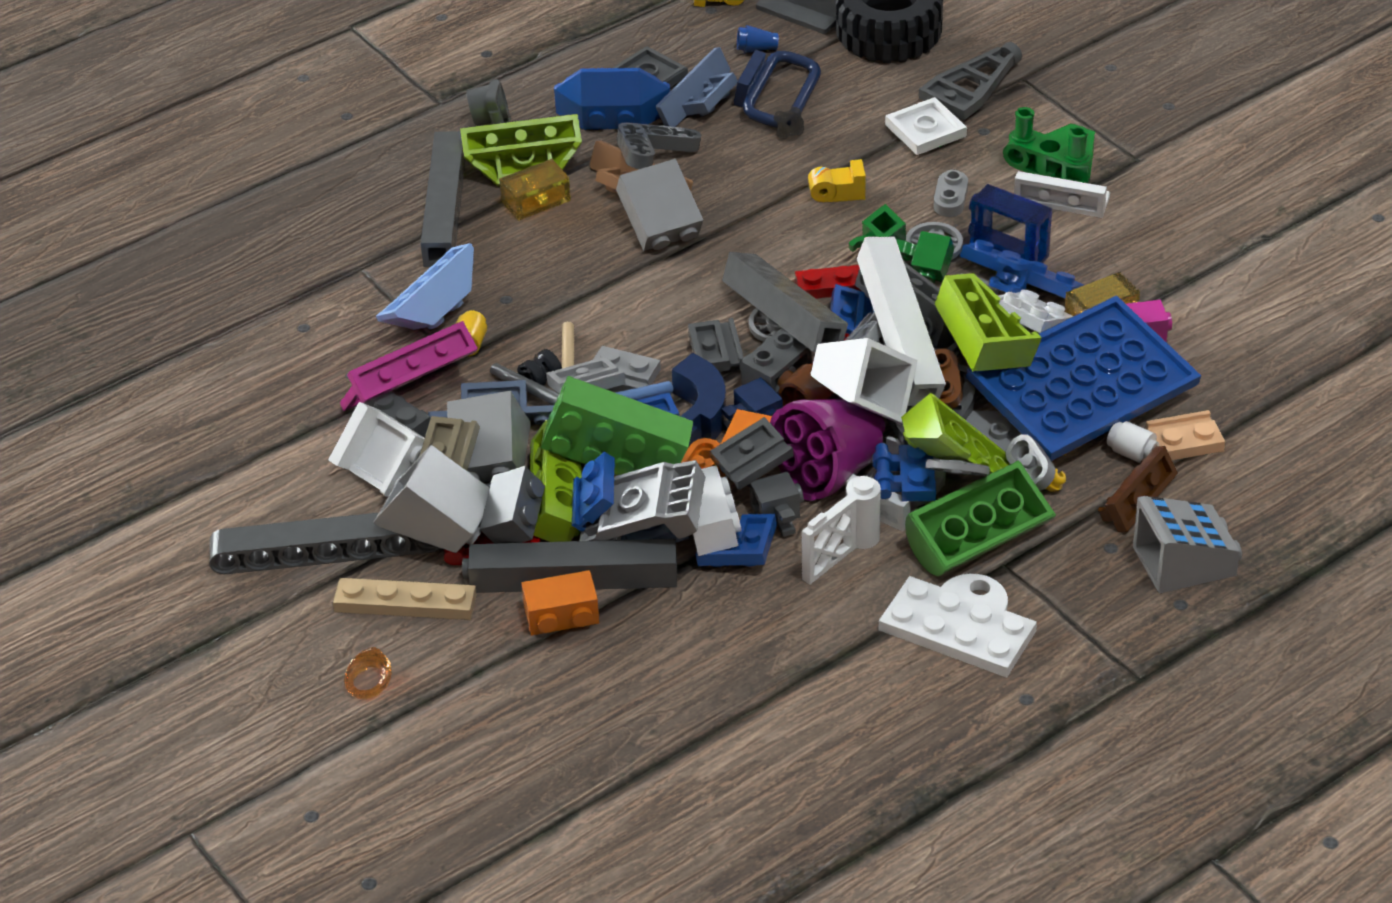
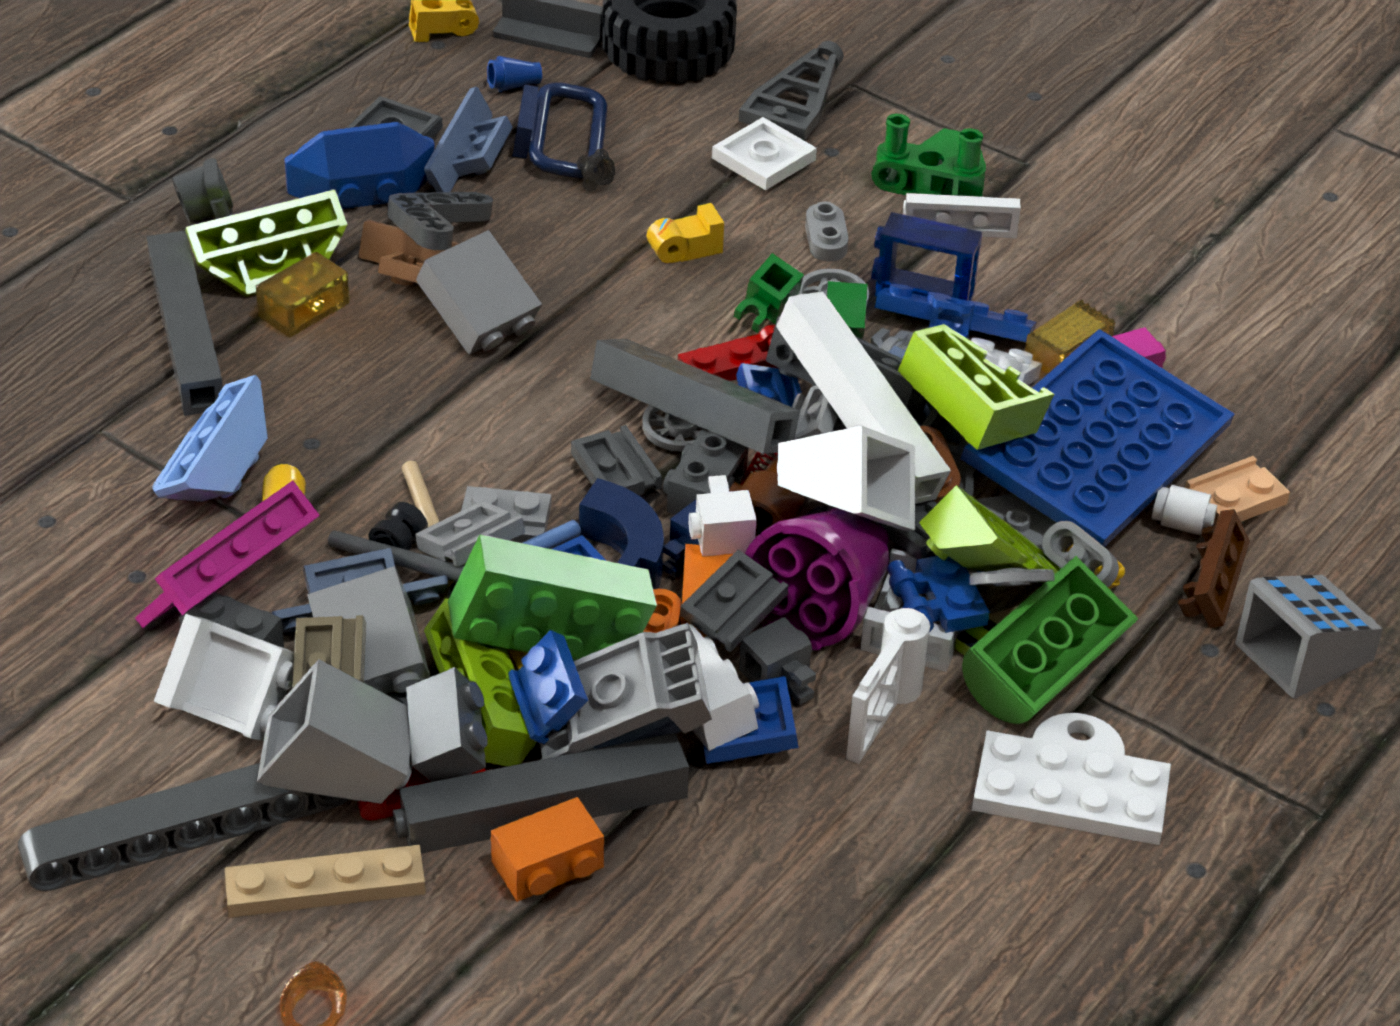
camera: 20 degrees left, 0 degrees up
none -> white brick [689,475,756,556]

